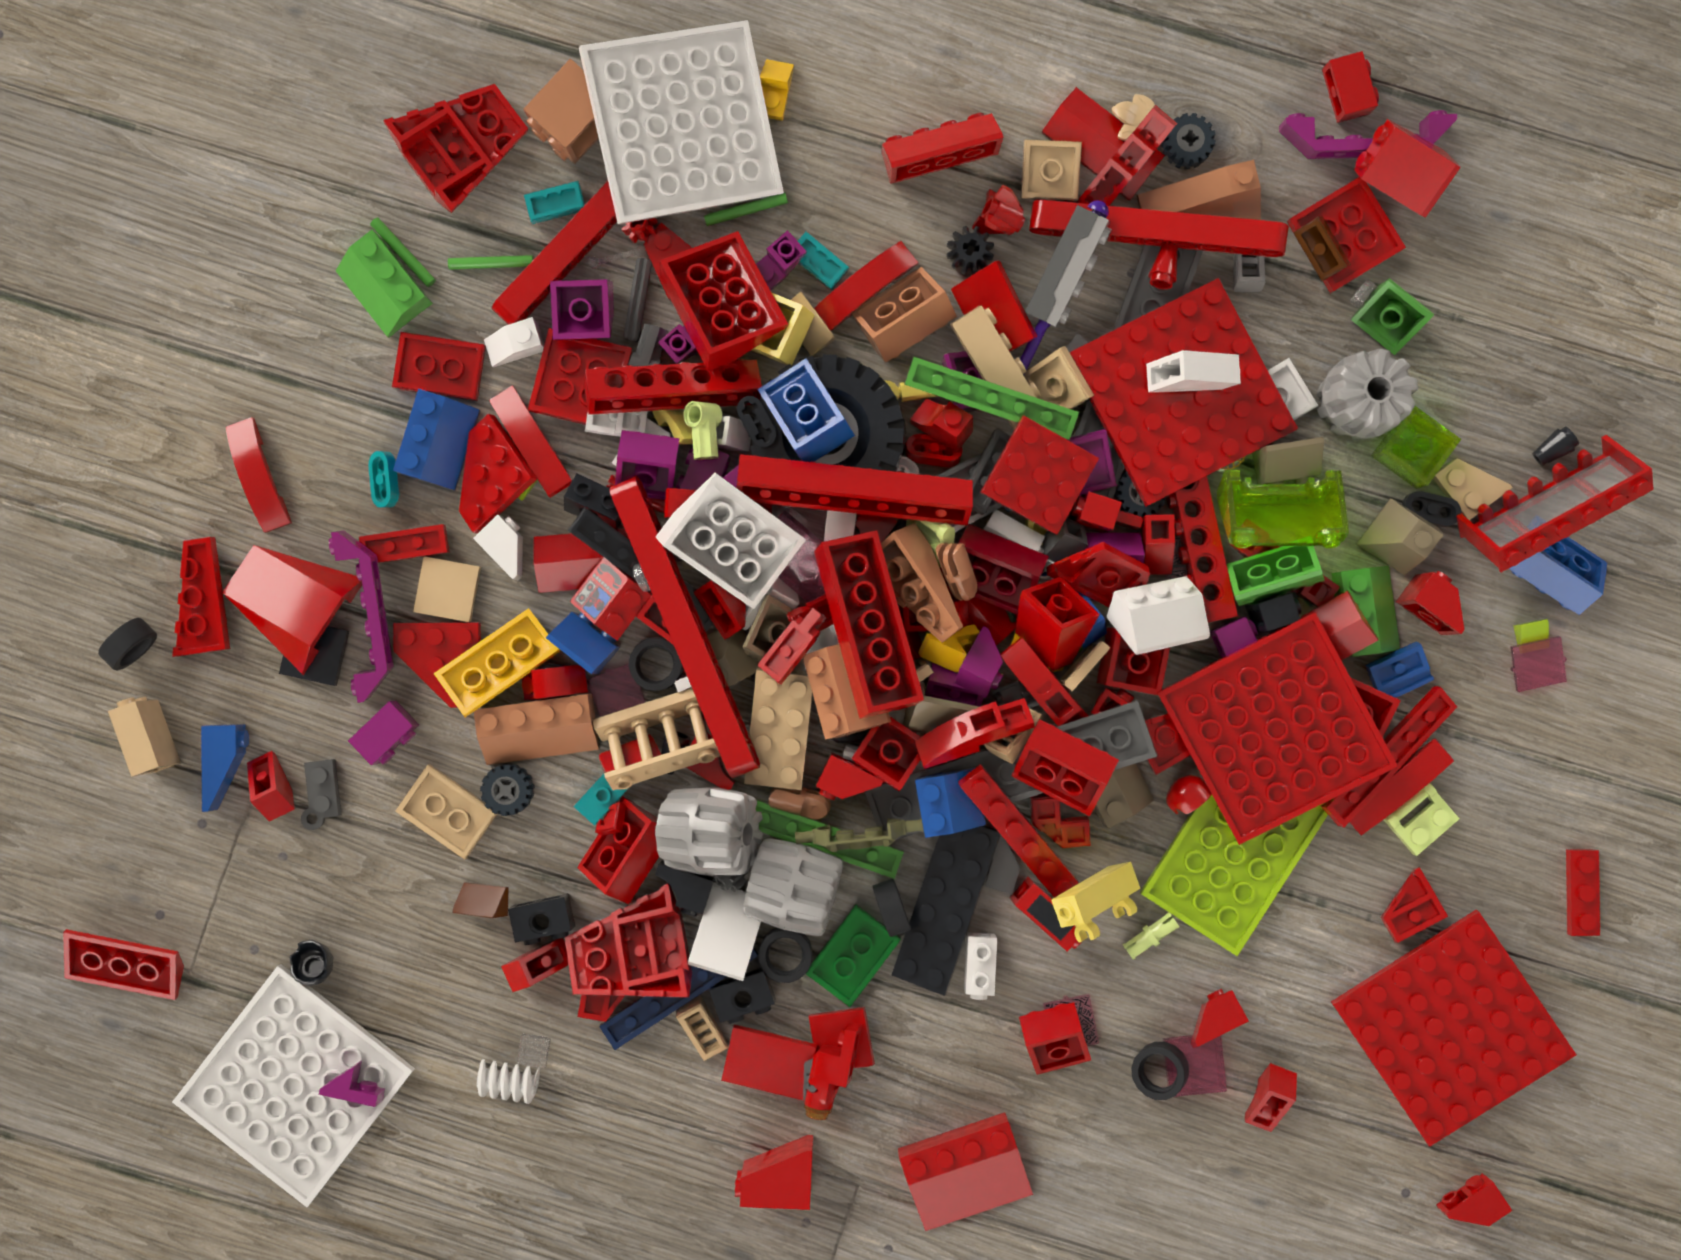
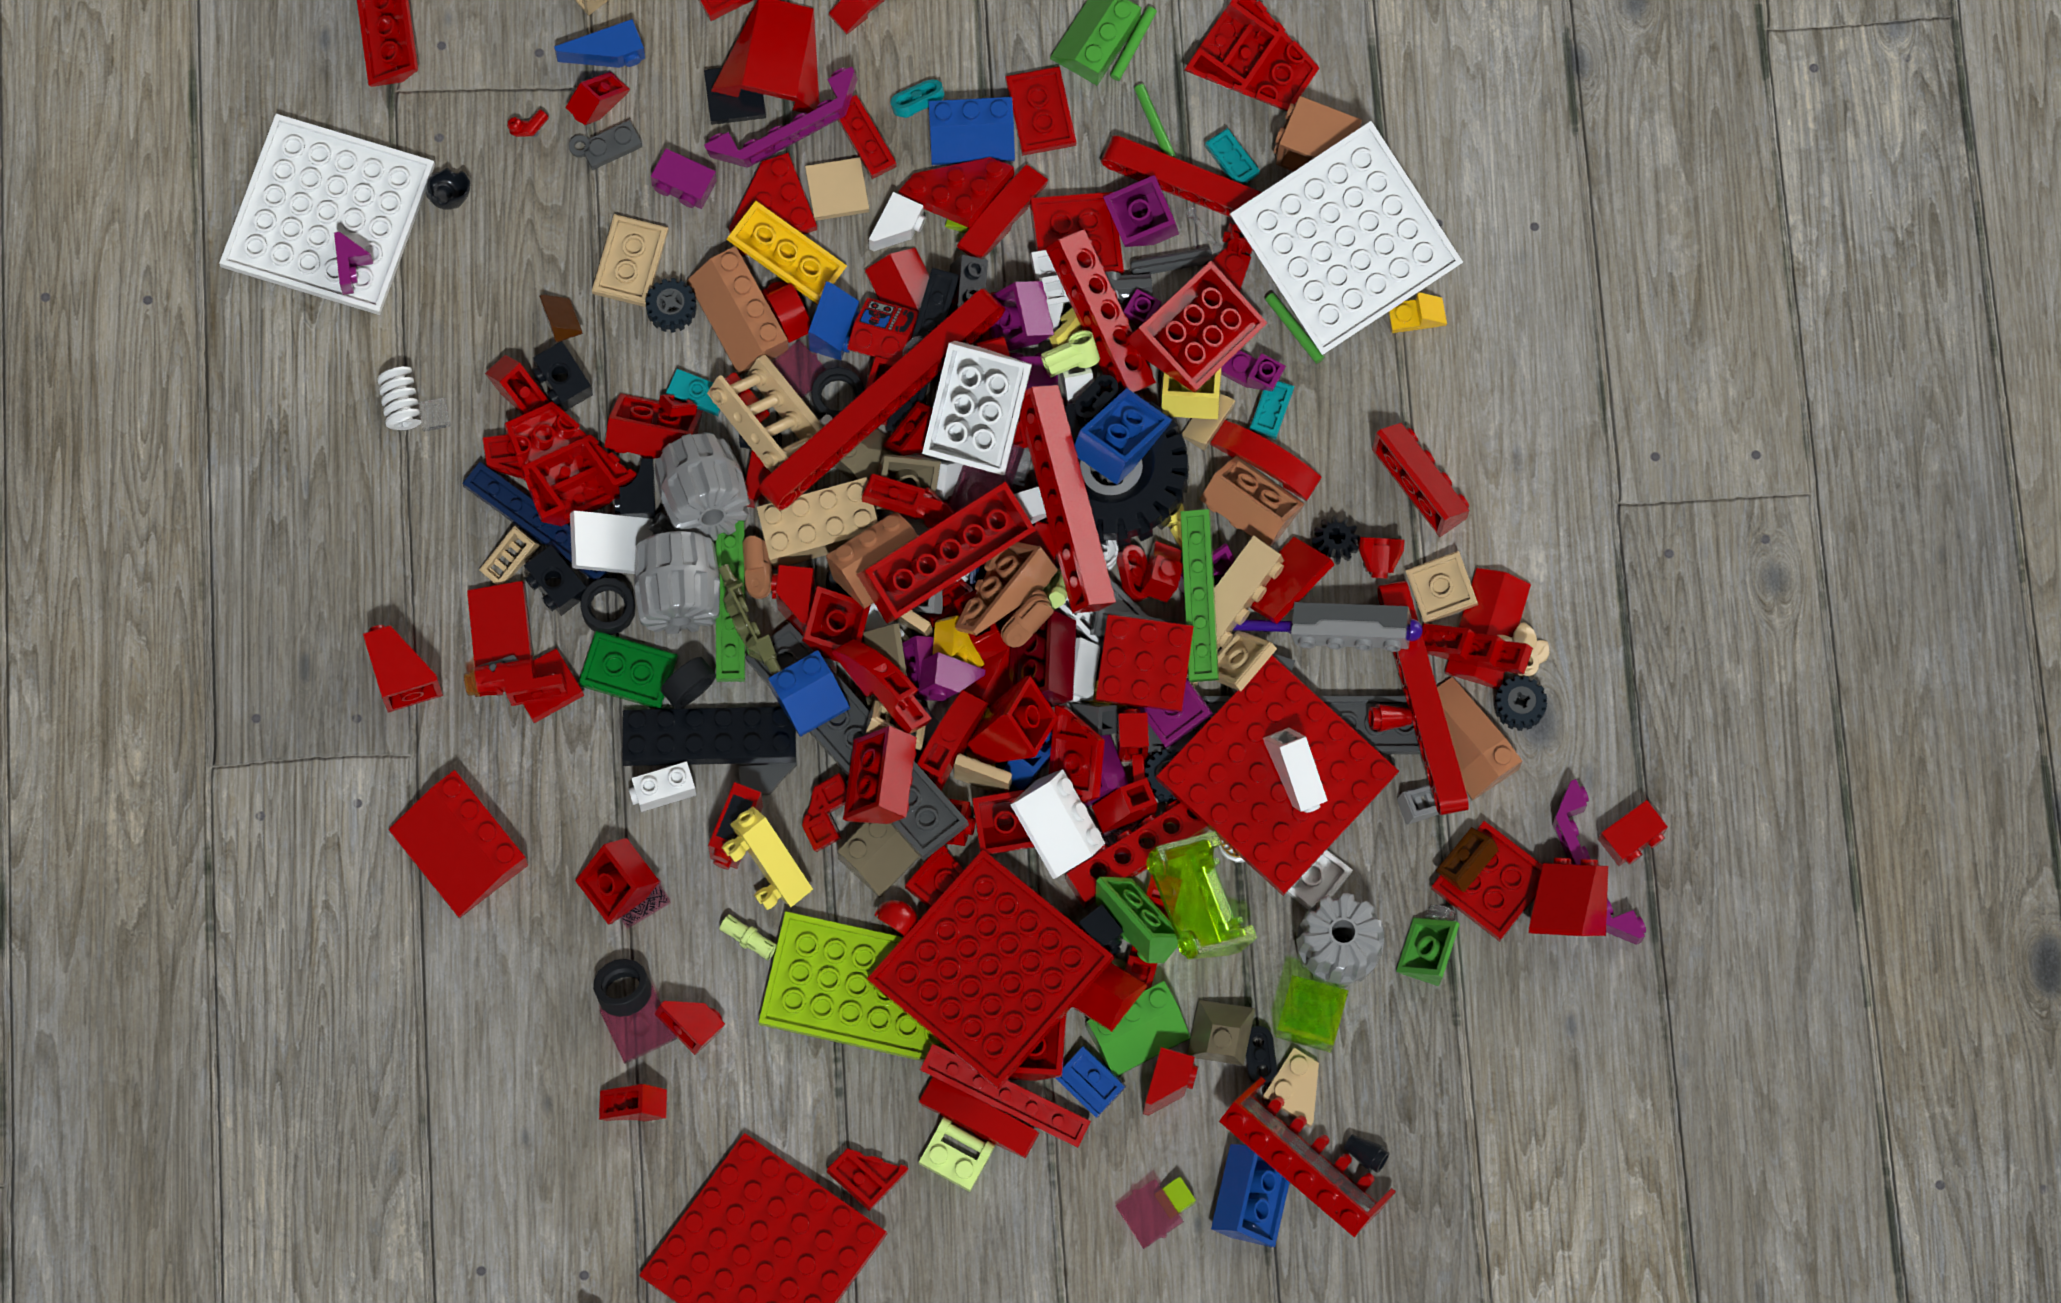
camera: 60 degrees right, 15 degrees down
white slope [484,317,545,367] -> none
red plate [958,764,1080,898] -> none
magenta brick [1210,617,1258,657] -> none
dark tan slope [1252,437,1324,490] -> none
none -> red arm [507,109,549,137]

